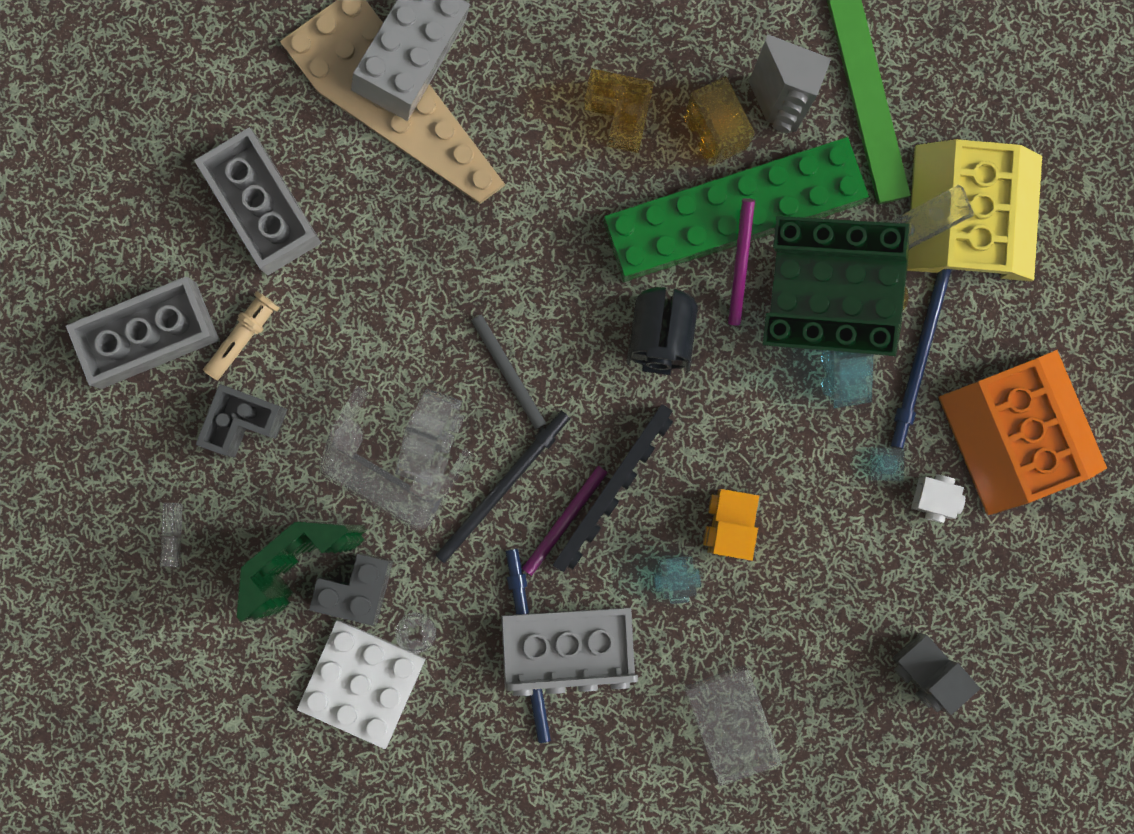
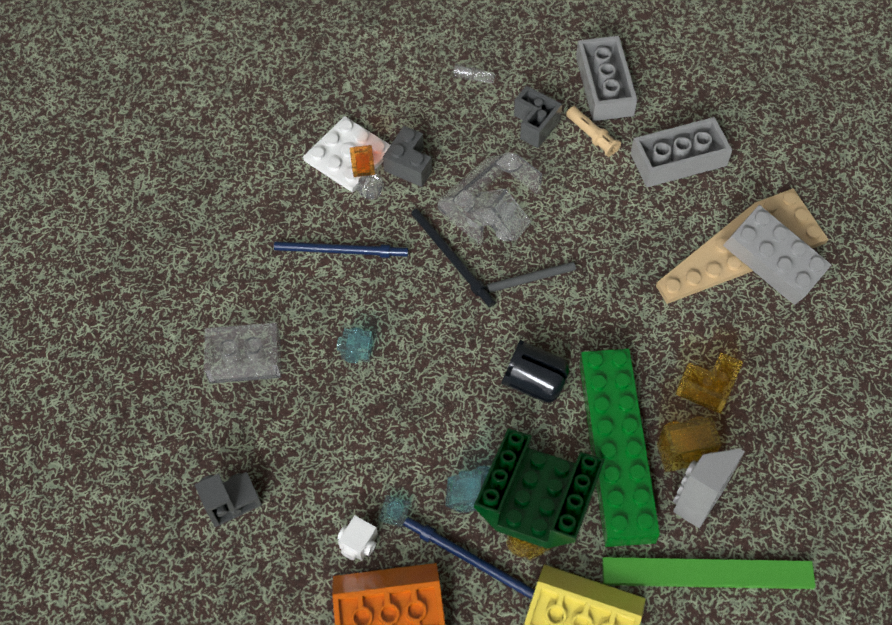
camera: 105 degrees right, 25 degrees down
dark green slope [237,522,367,622] -> none
light grey bracket [501,607,638,696] -> none
magenta piece [522,466,608,576] -> none
black plate [553,404,673,572] -> none
light orange brick [703,489,759,561] -> none
magenta bar [728,198,755,326] -> none
clear tile [890,185,974,249] -> none
none -> clear orange slope [350,145,375,177]

